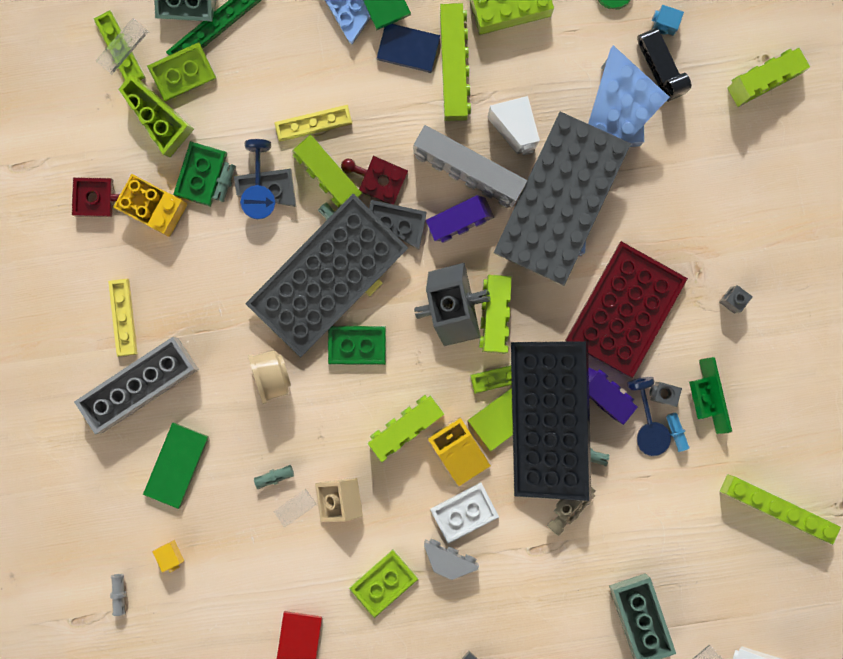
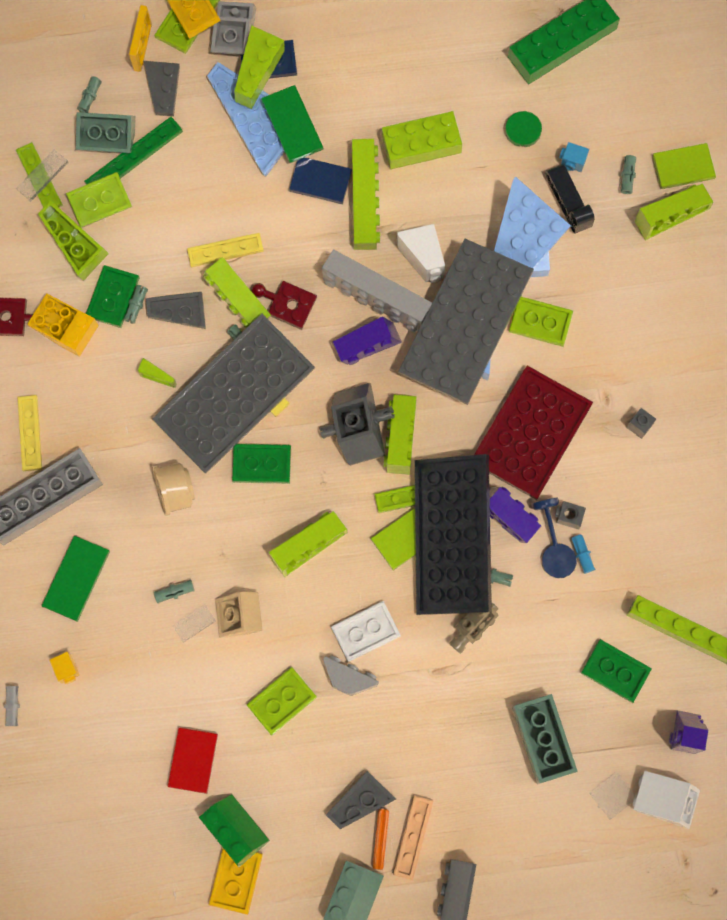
camera: 10 degrees right, 10 degrees down
piece [240,139,275,220] -> none
dark grey wing [369,200,427,249] -> none
yellow slope [428,417,491,487] -> none
green bracket [689,357,732,434] -> none
none -> lime slope [138,358,177,388]
none -> lime tile [509,296,573,347]
none -> green tile [581,639,652,704]
none -> sand green pin [621,155,636,194]
none -> lime tile [653,143,716,189]
none -> dark purple wedge [669,710,708,754]

